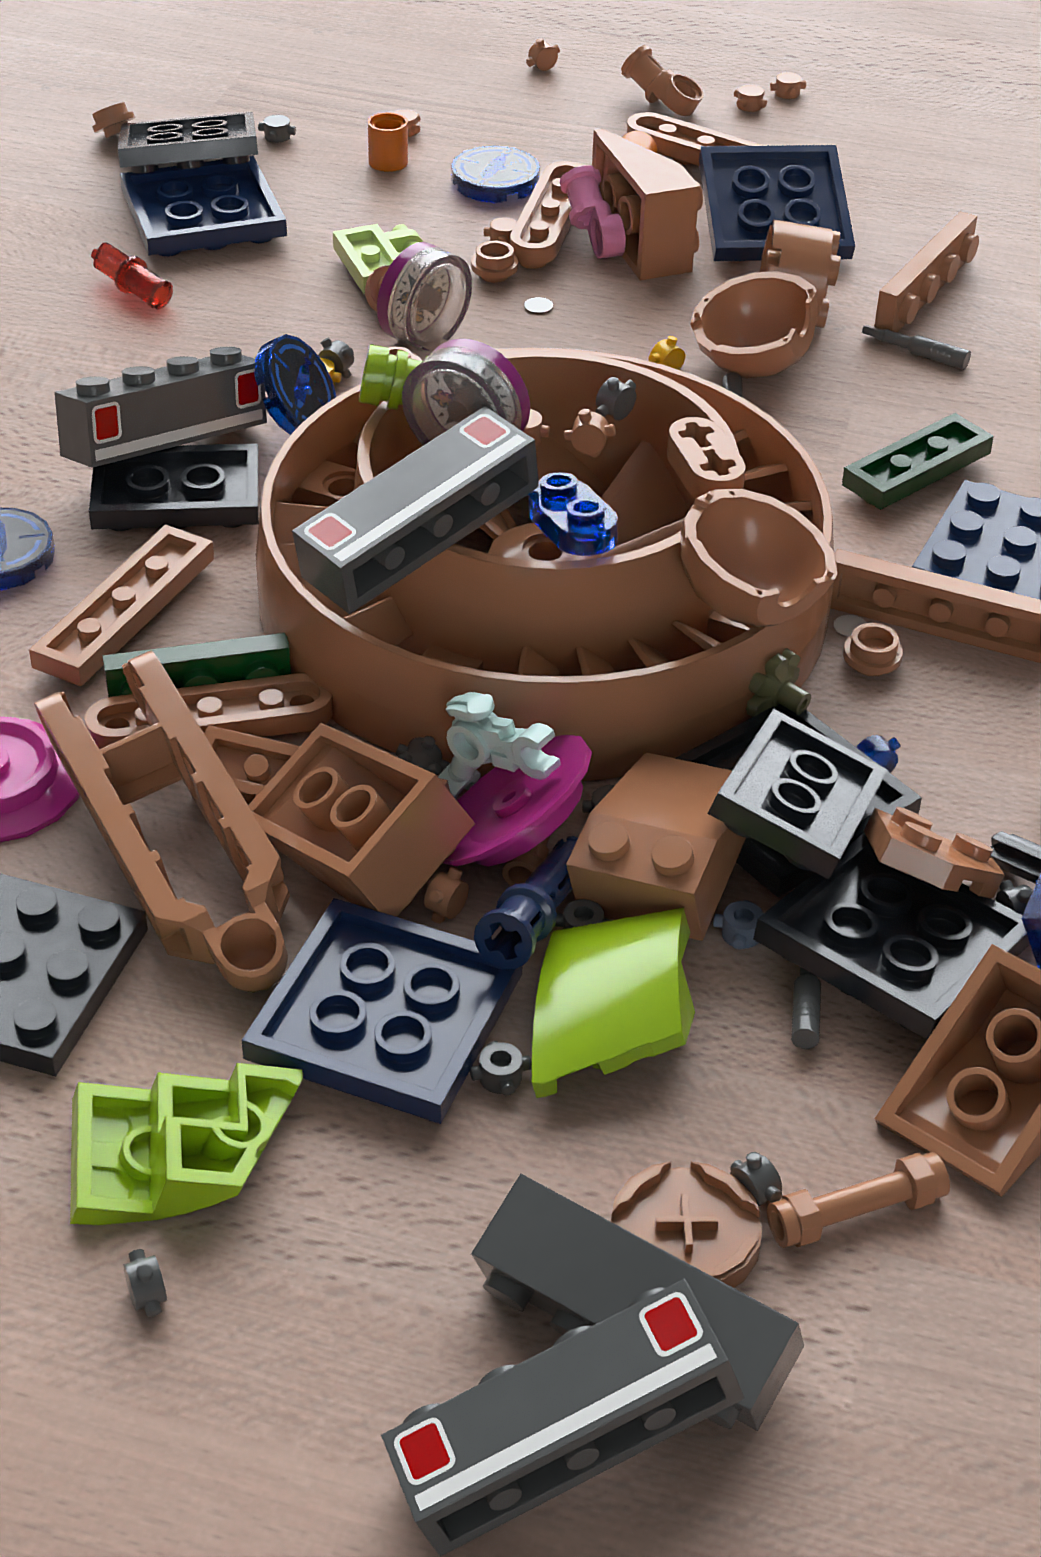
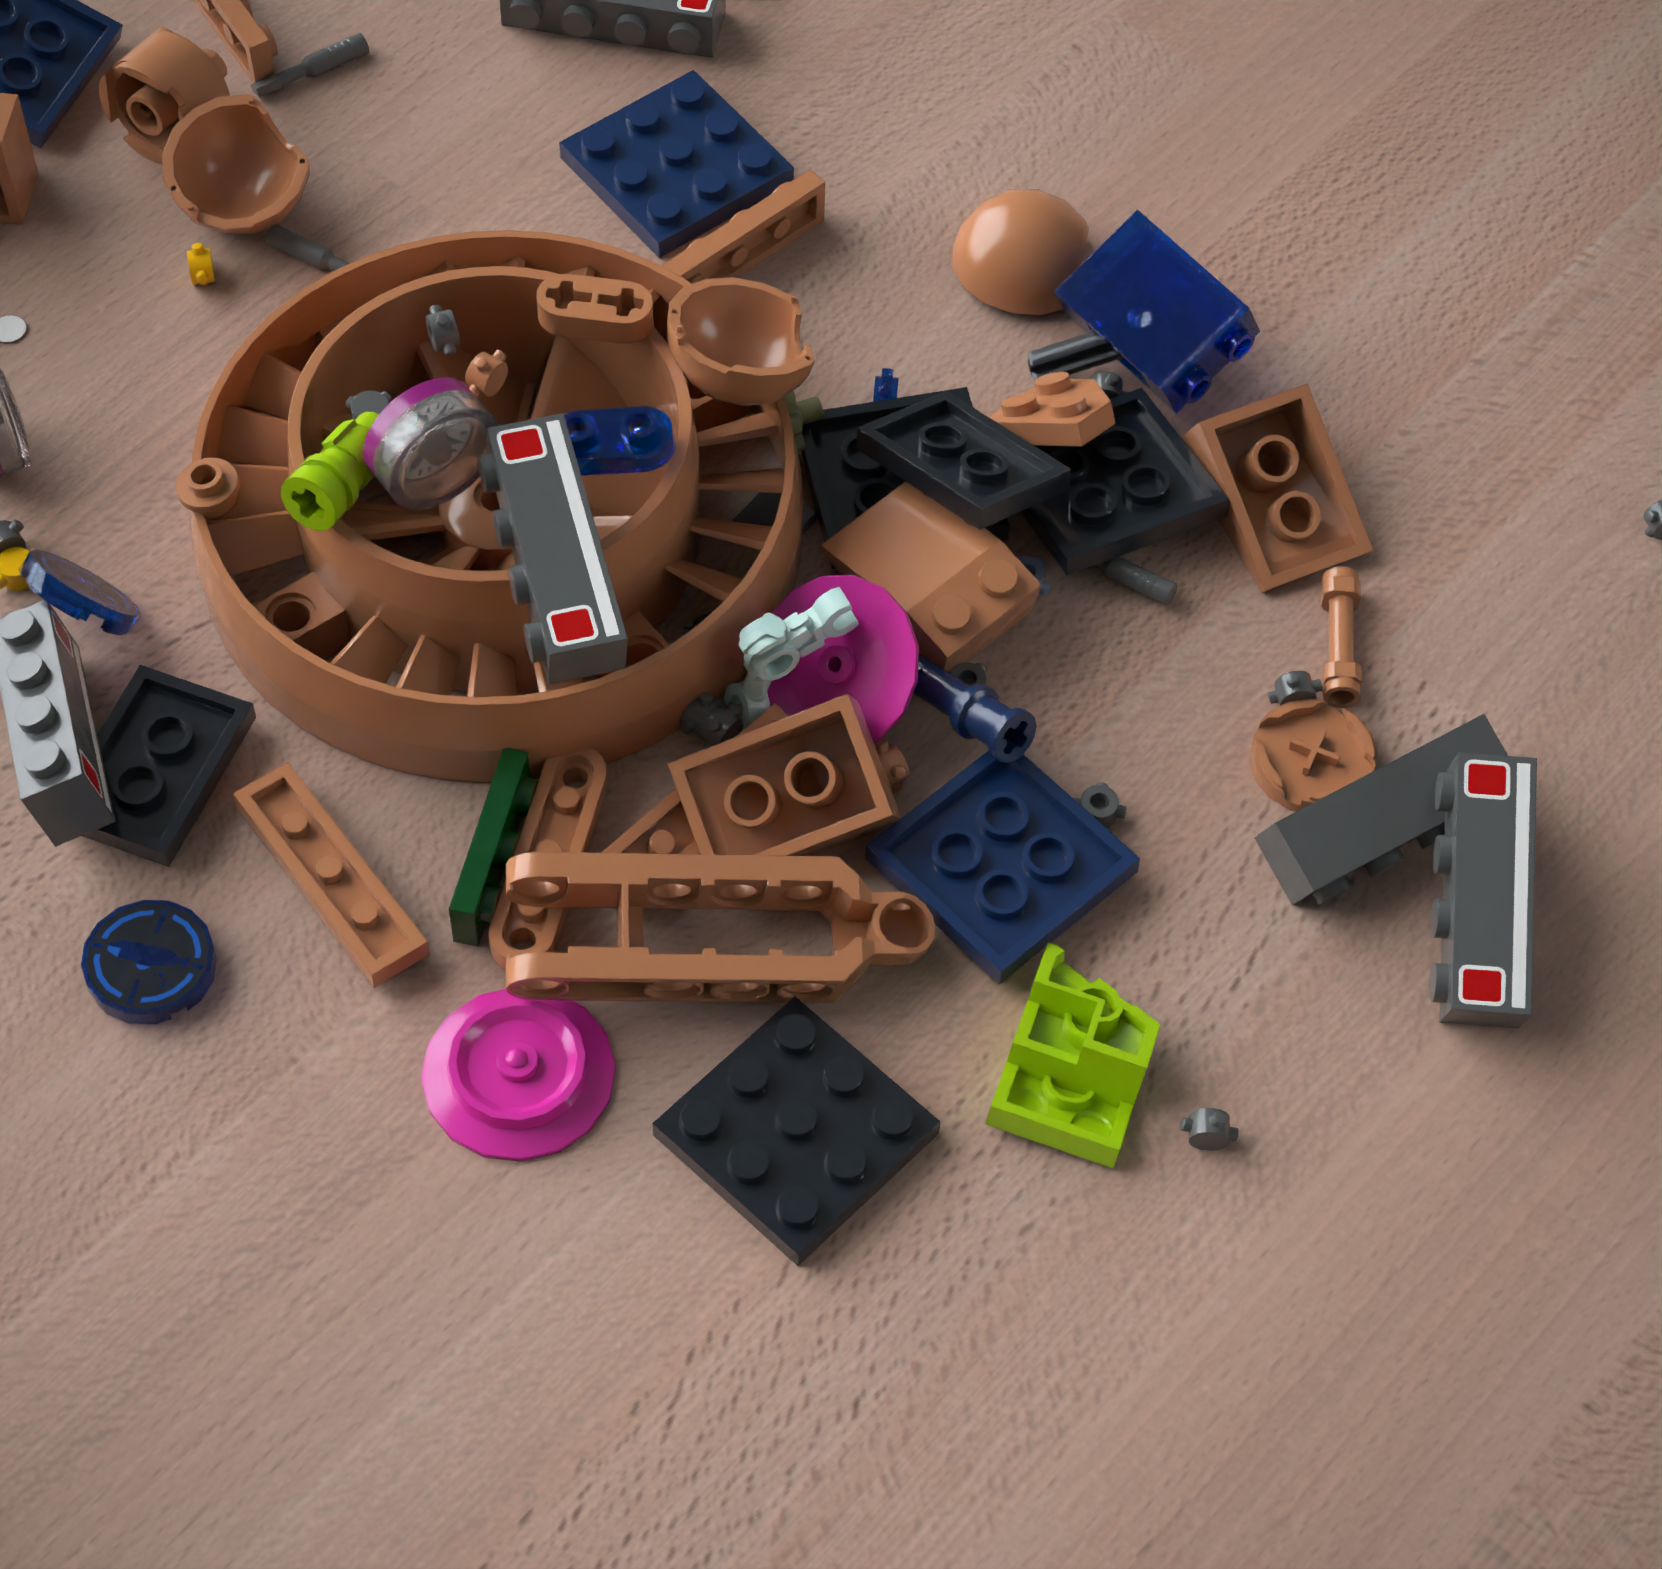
camera: 65 degrees left, 15 degrees up
lime slope [532,908,695,1098] -> none
dark green plate [842,413,994,510] -> none

